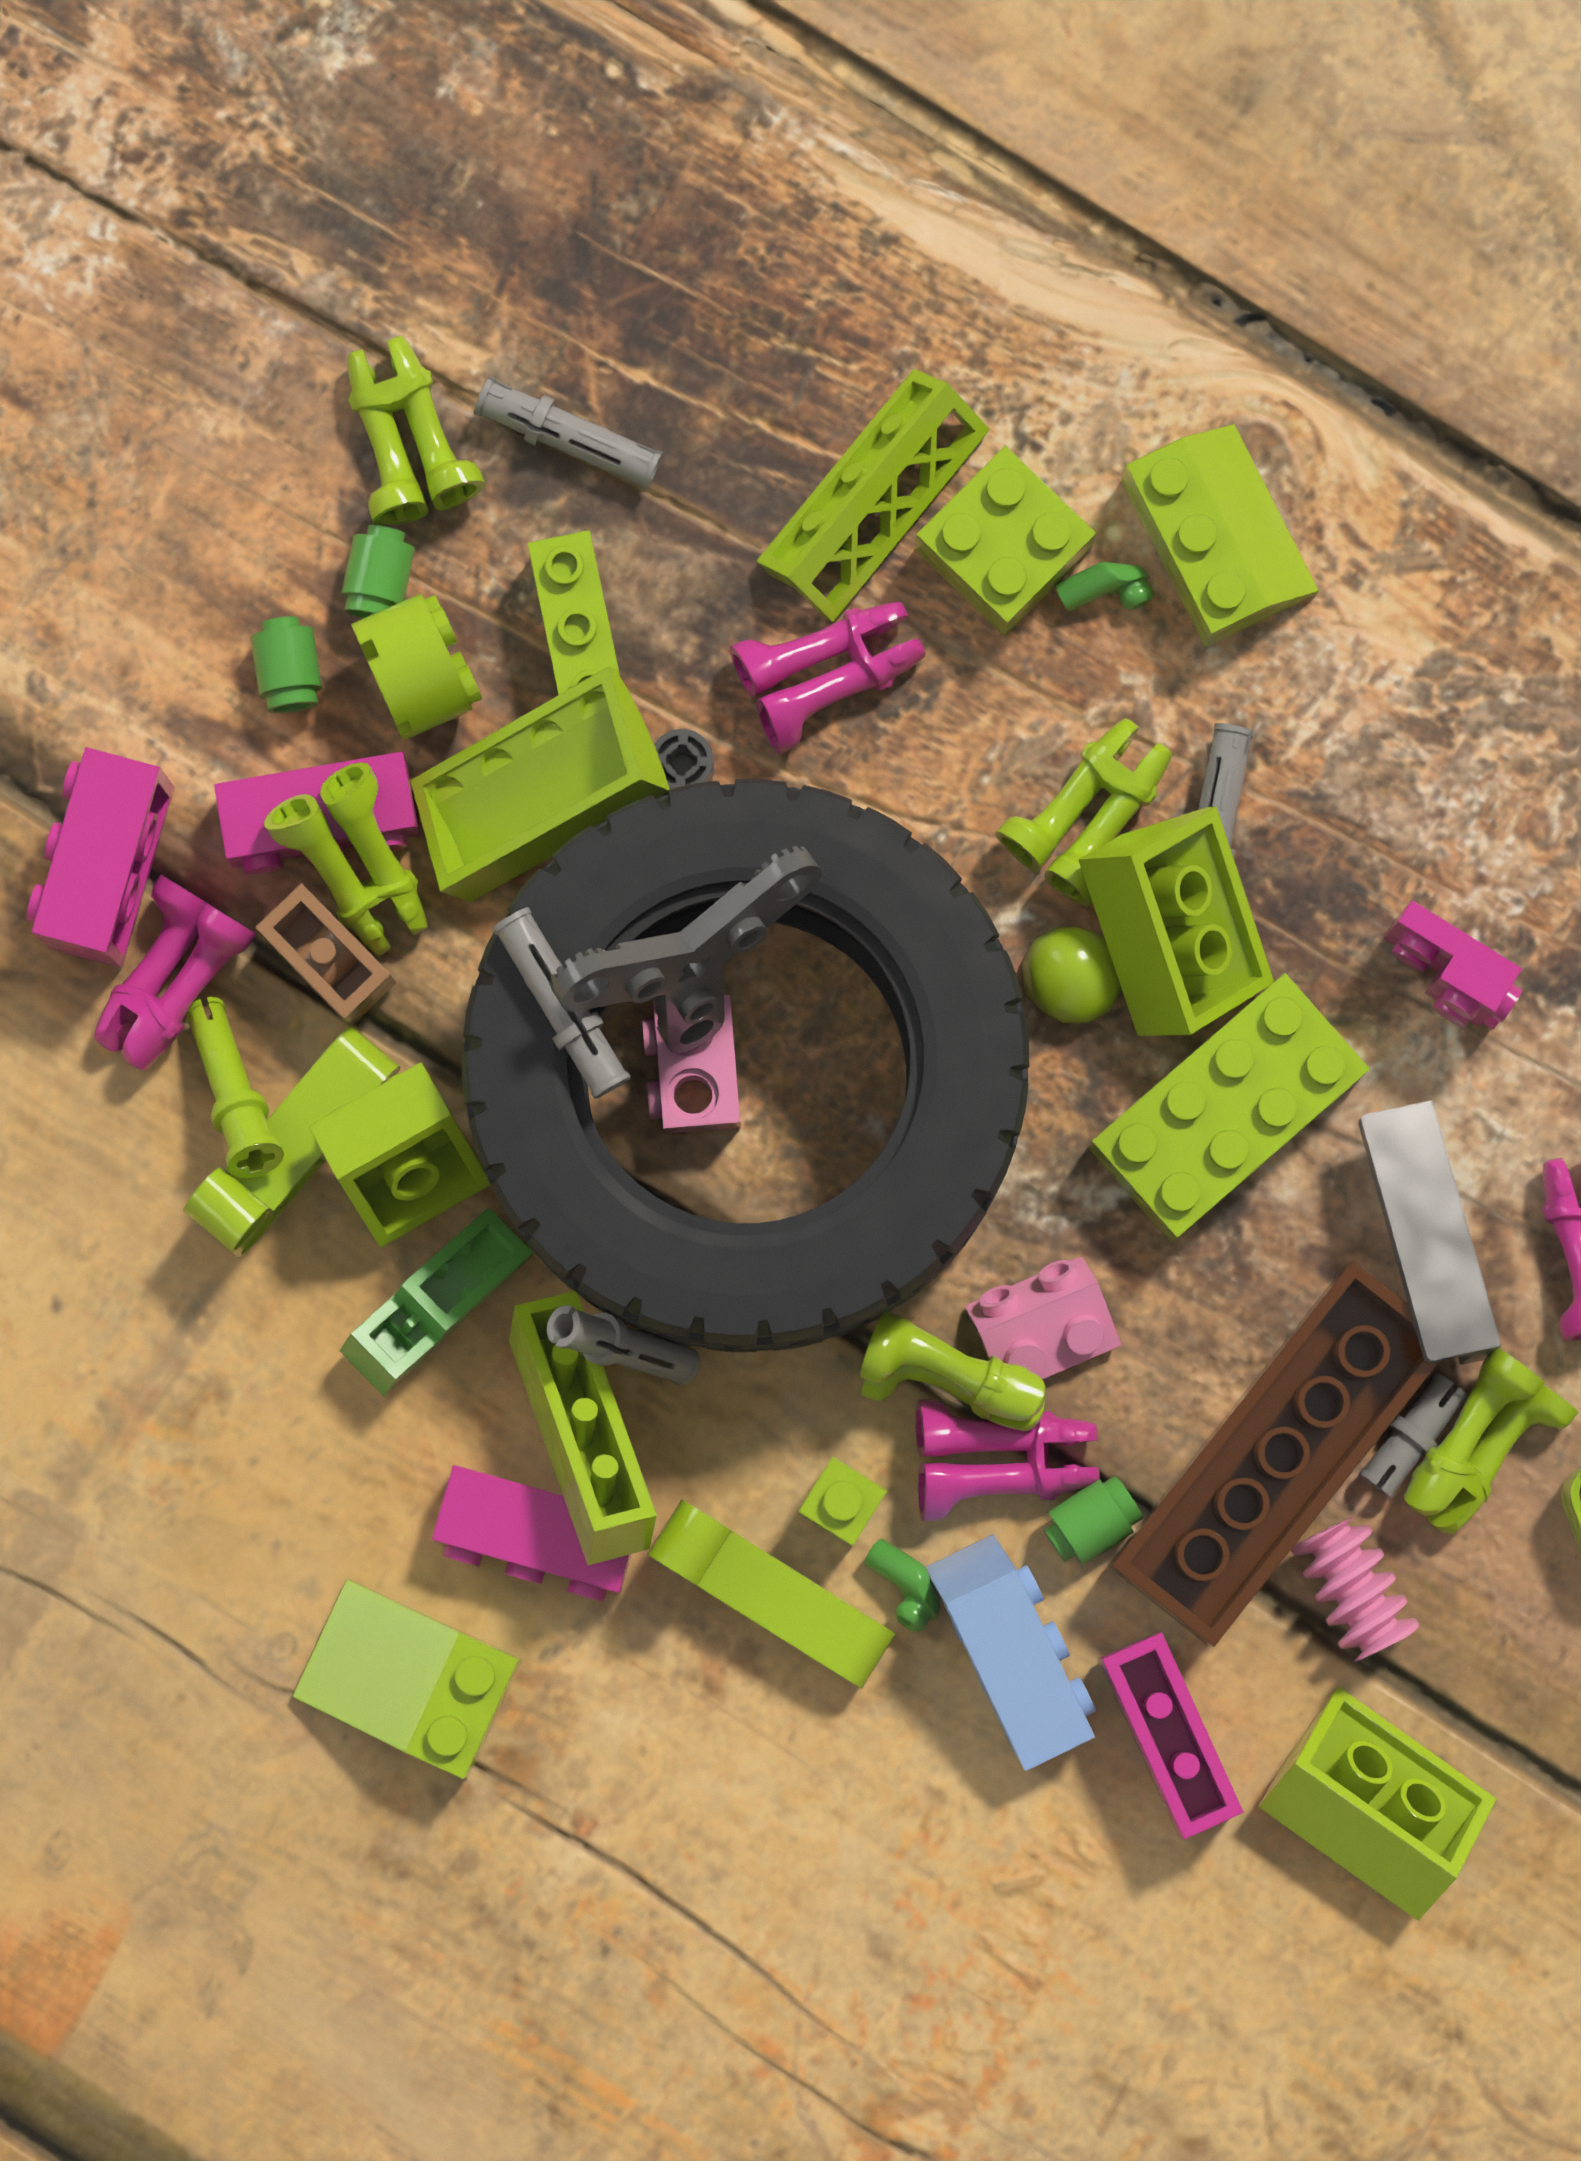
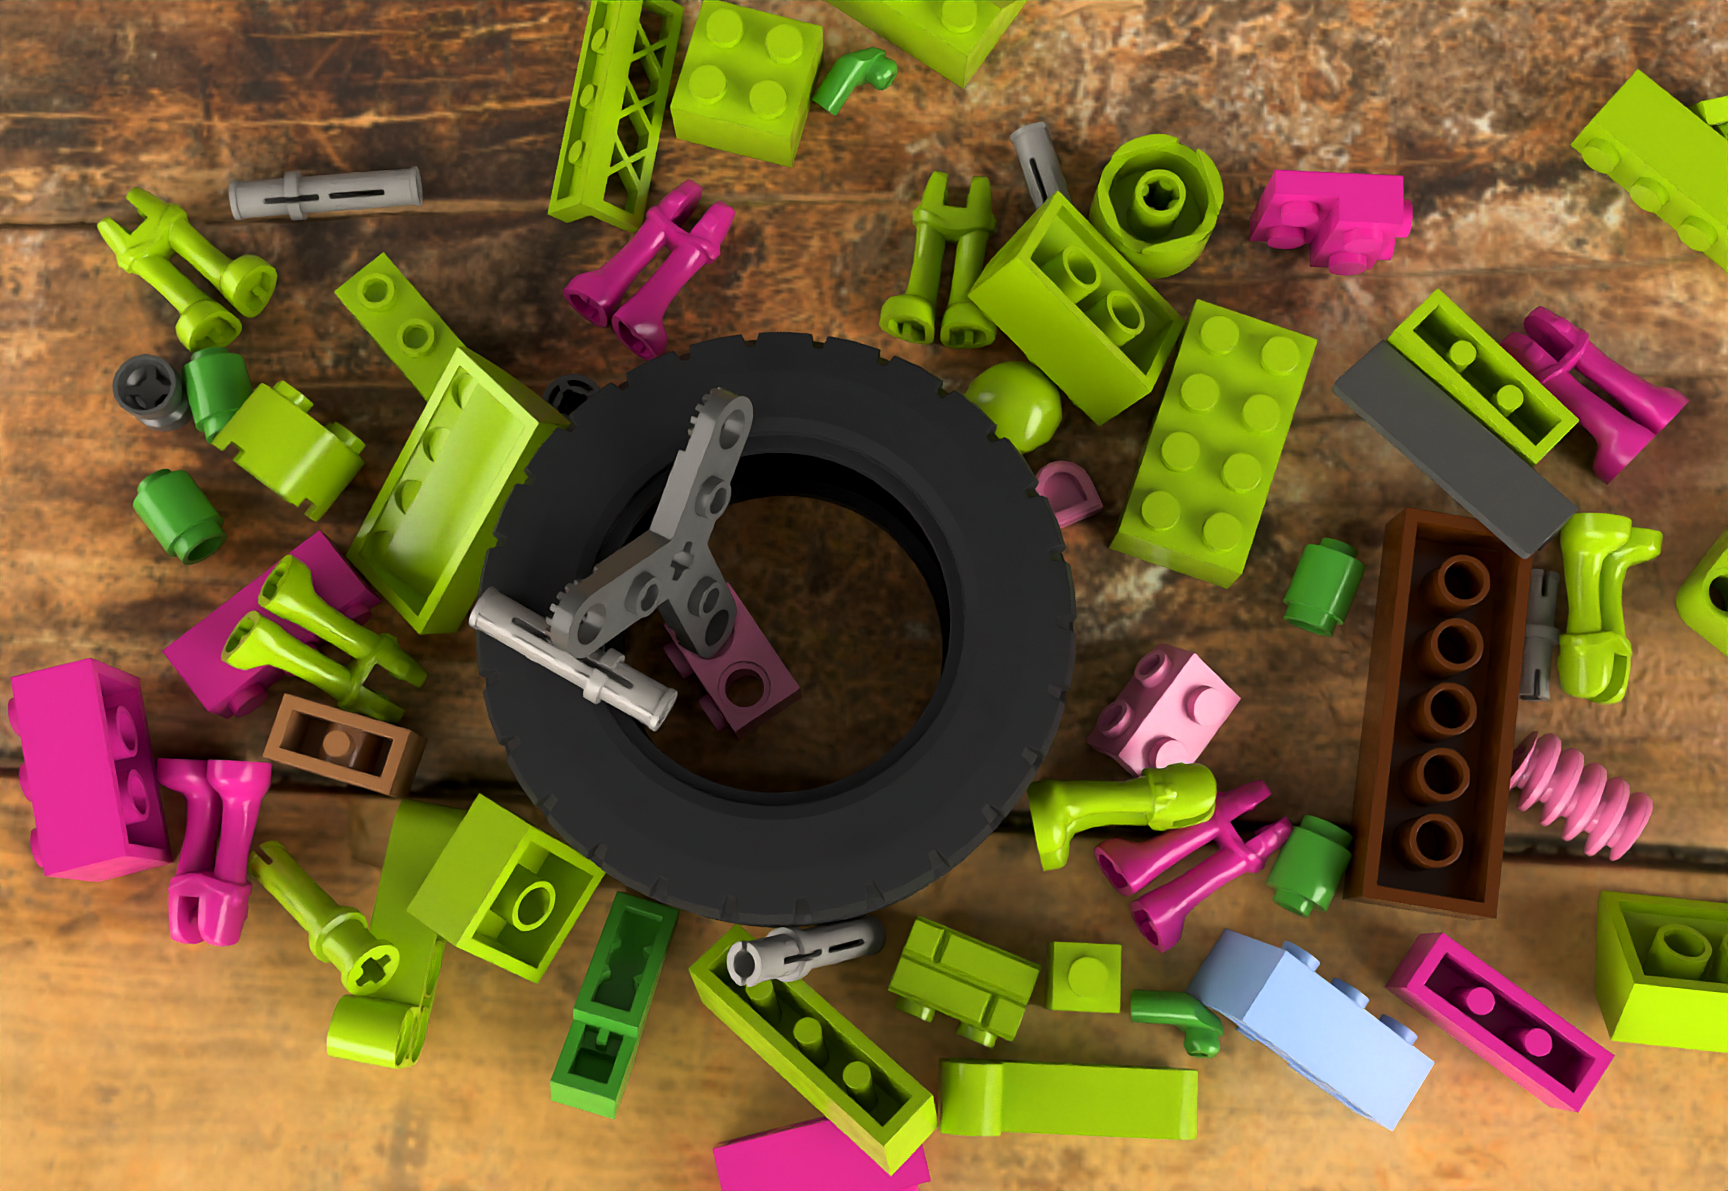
camera: 30 degrees left, 5 degrees down
none -> dark grey wheel [112,354,193,432]
none -> lime brick [887,915,1041,1048]
none -> bright pink tile [1035,460,1104,529]
none -> lime brick [1089,134,1224,279]
none -> bright green brick [1283,538,1366,637]
none -> lime brick [1385,288,1580,467]

